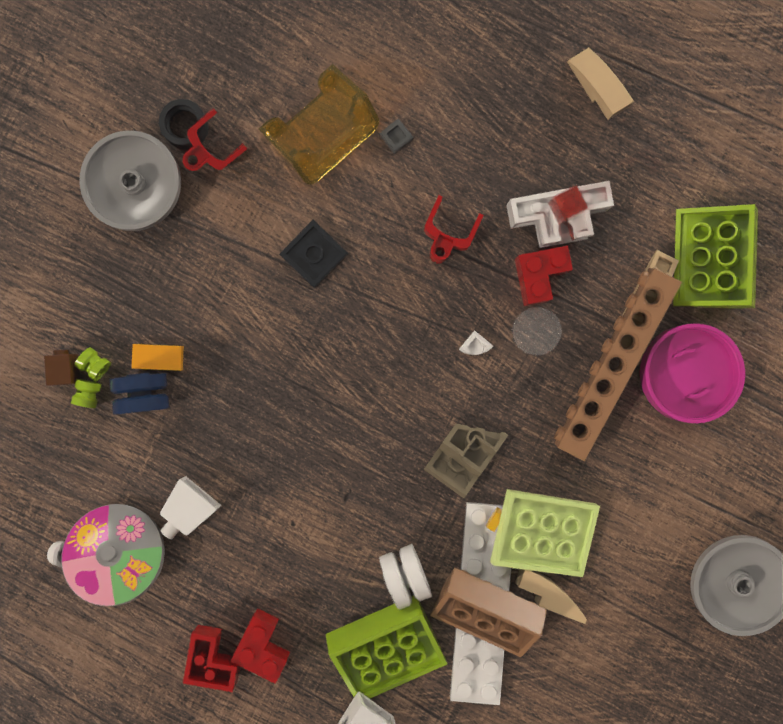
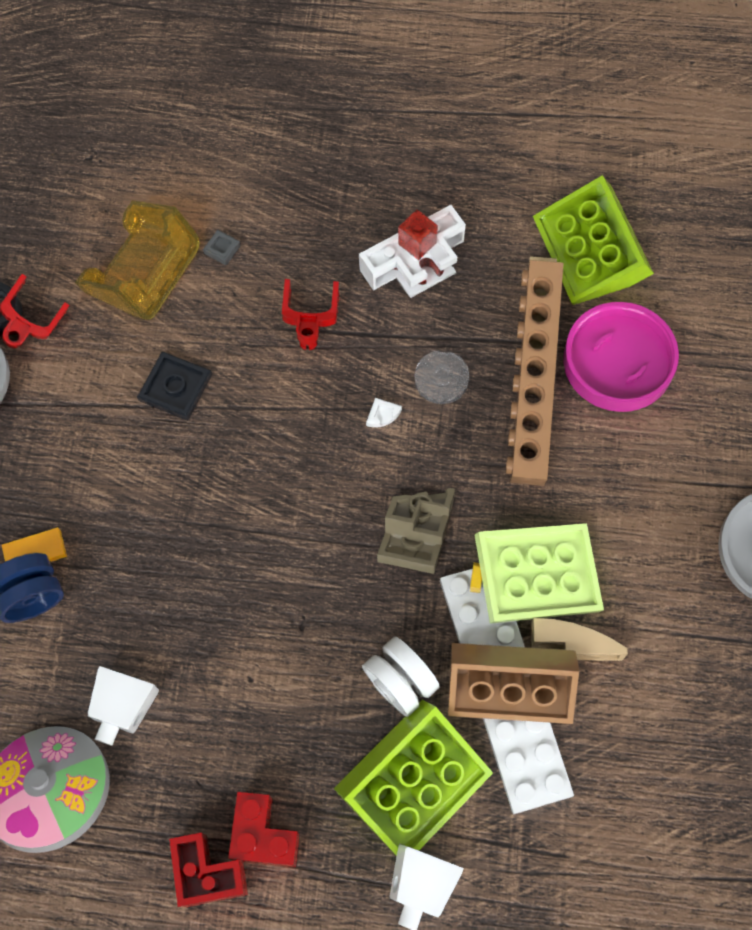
camera: 20 degrees left, 20 degrees down
red brick [515,246,573,307] -> none
tan slope [568,48,634,120] -> none

